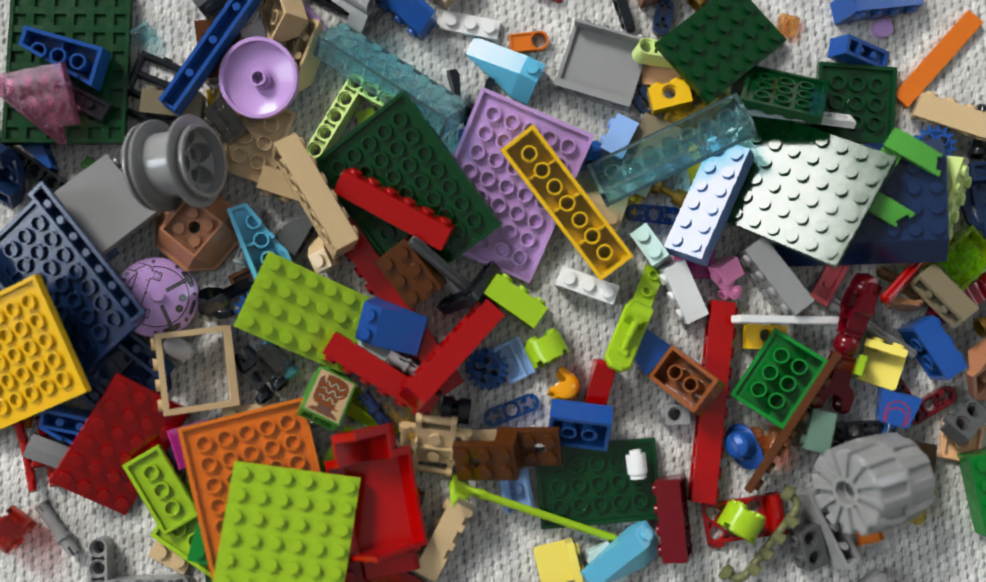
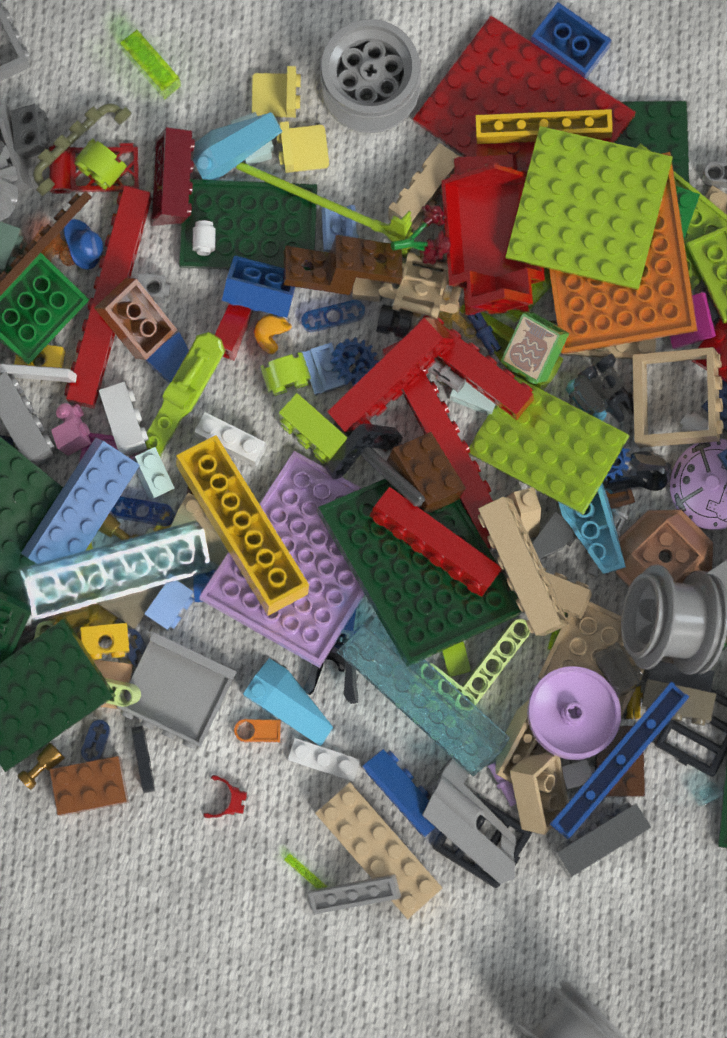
camera: 165 degrees left, 5 degrees down
blue slope [355,297,429,356] -> none
none -> dark red plant [391,204,451,265]

